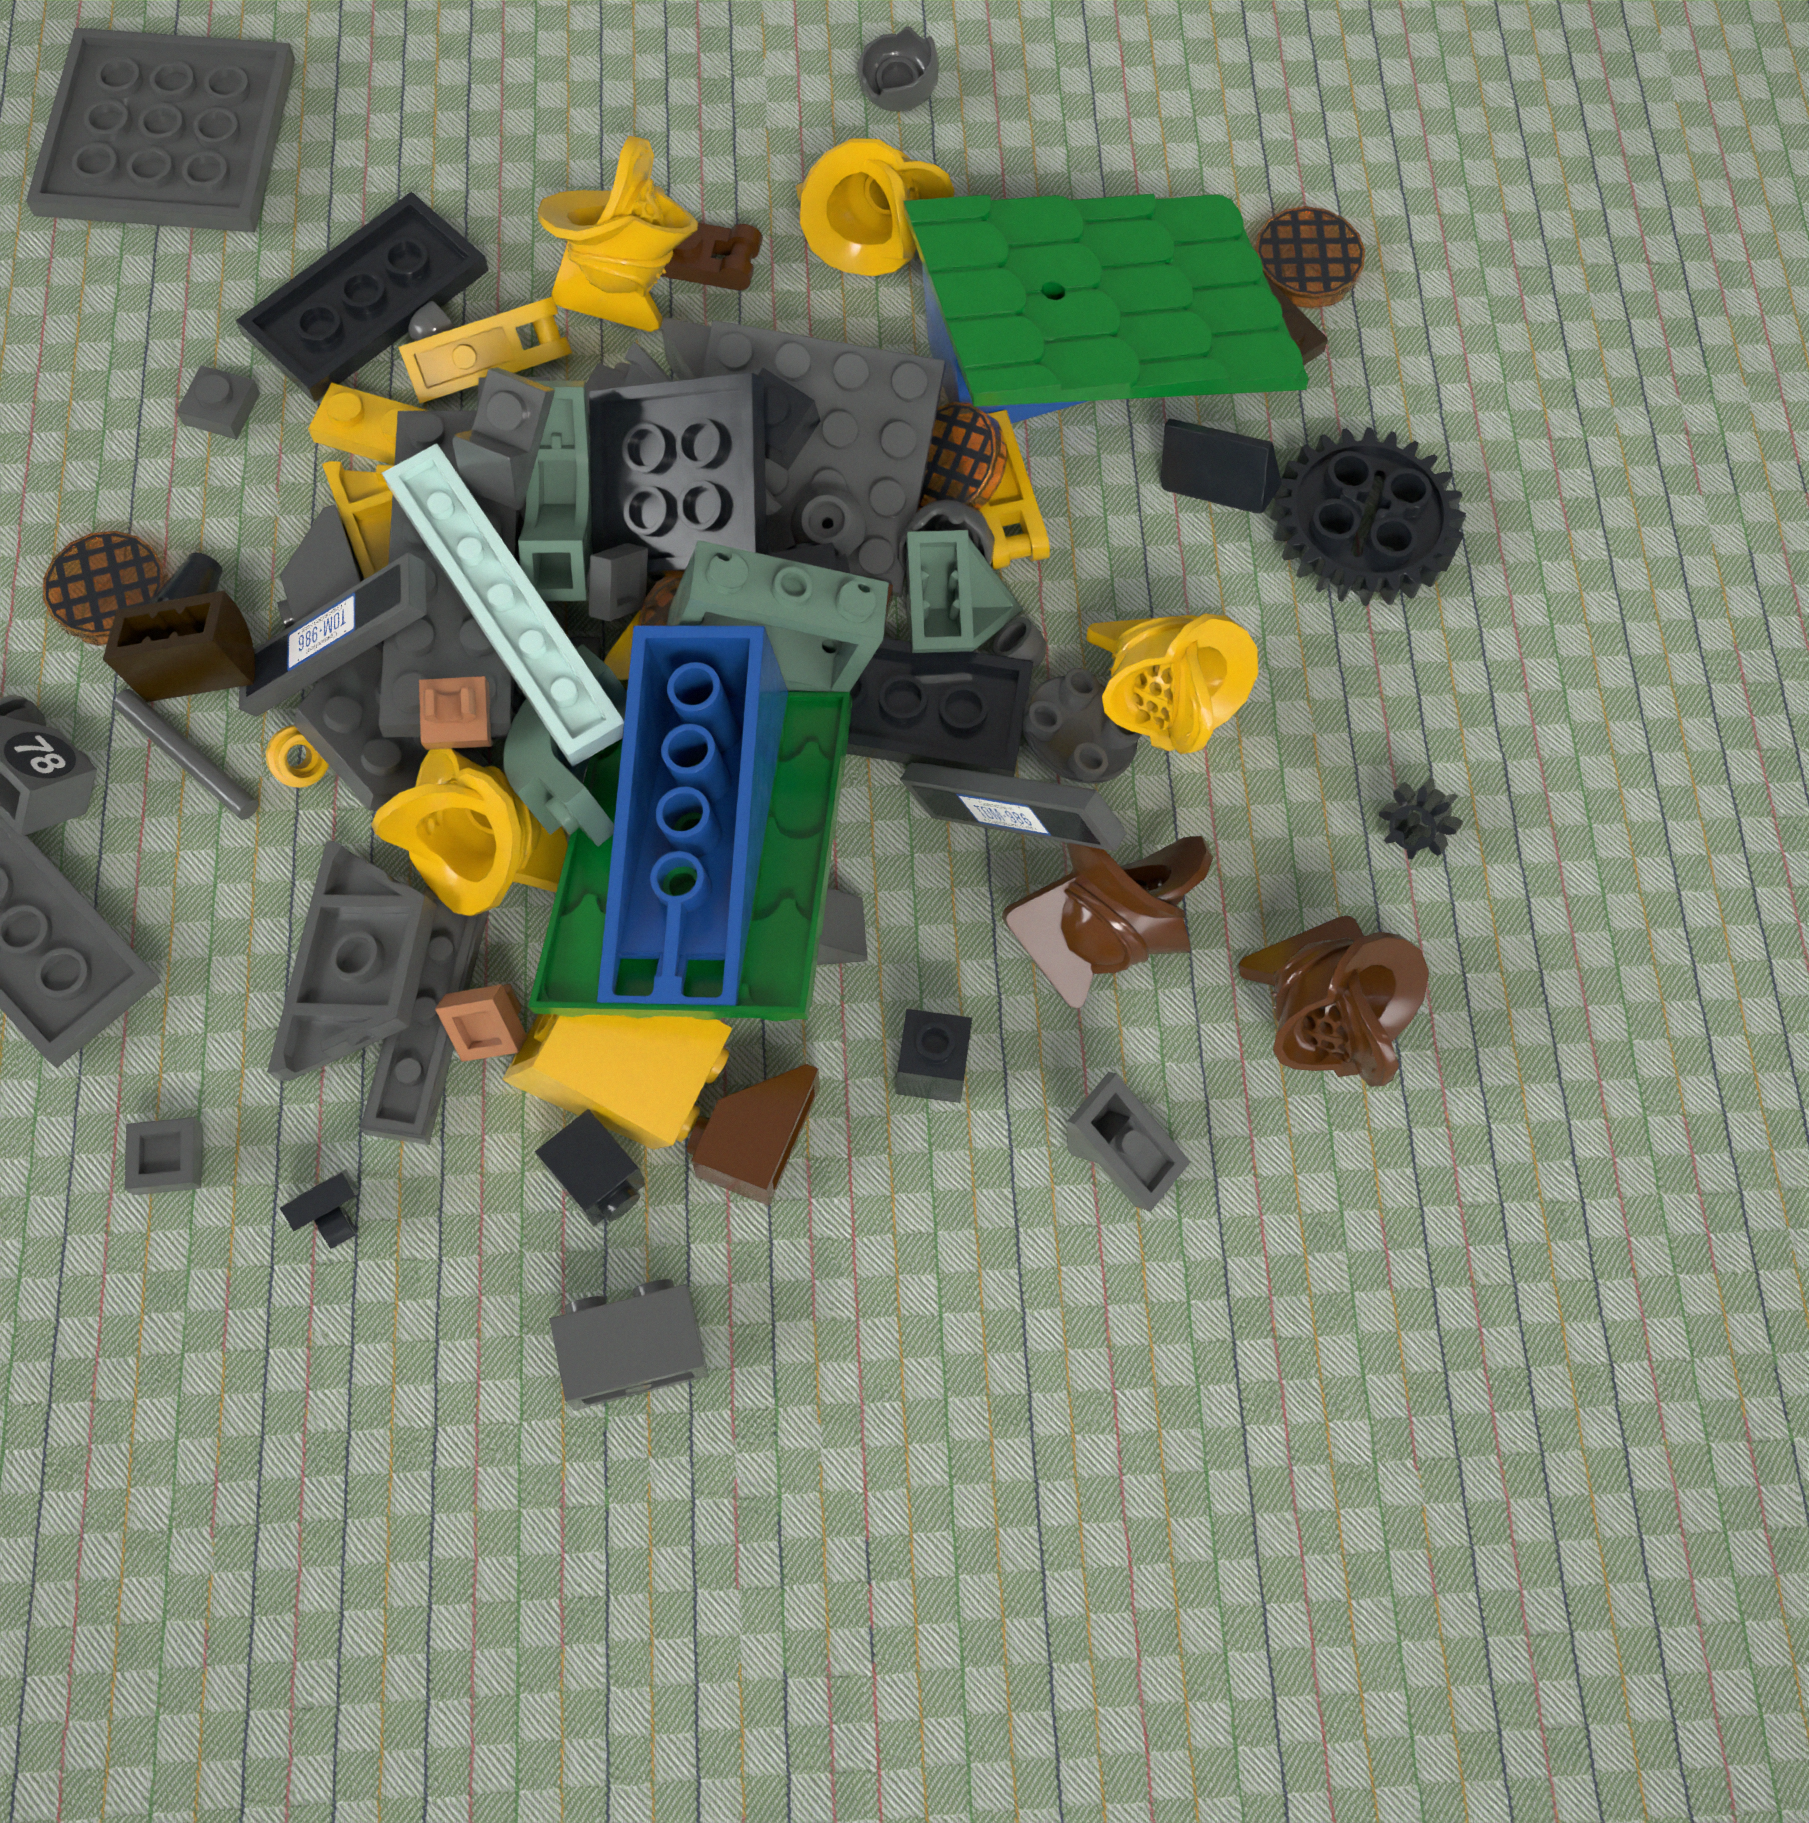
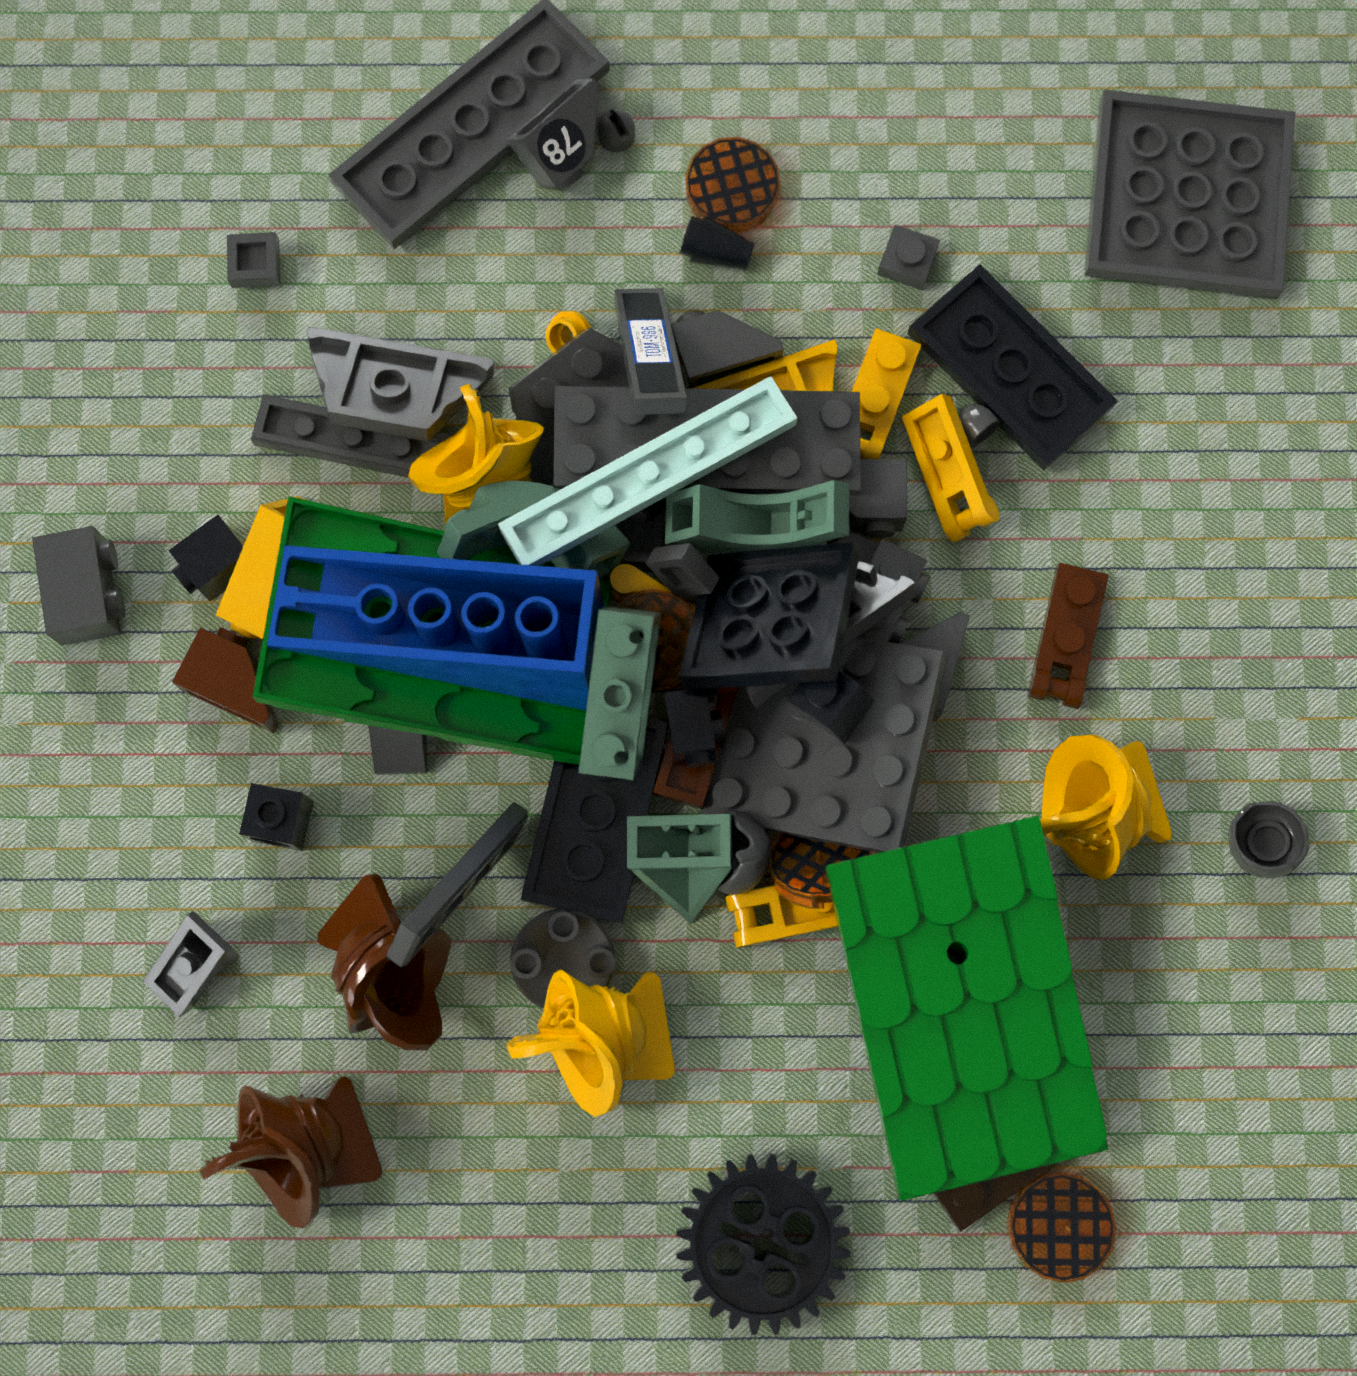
camera: 95 degrees right, 10 degrees up
dark brown brick [103,590,255,702] -> none
dark grey bar [113,689,259,820] -> none
black tile [280,1169,359,1249] -> none
nougat tile [419,676,491,750] -> none
nougat tile [435,984,528,1062] -> none
dark grey slope [453,367,555,510] -> none
yellow helmet [537,135,698,332] -> none
dark grey plate [790,487,867,558] -> none
dark grey hinge [993,617,1047,668] -> none
black slope [1161,419,1282,514] -> none
black gear [1379,778,1463,859] -> none

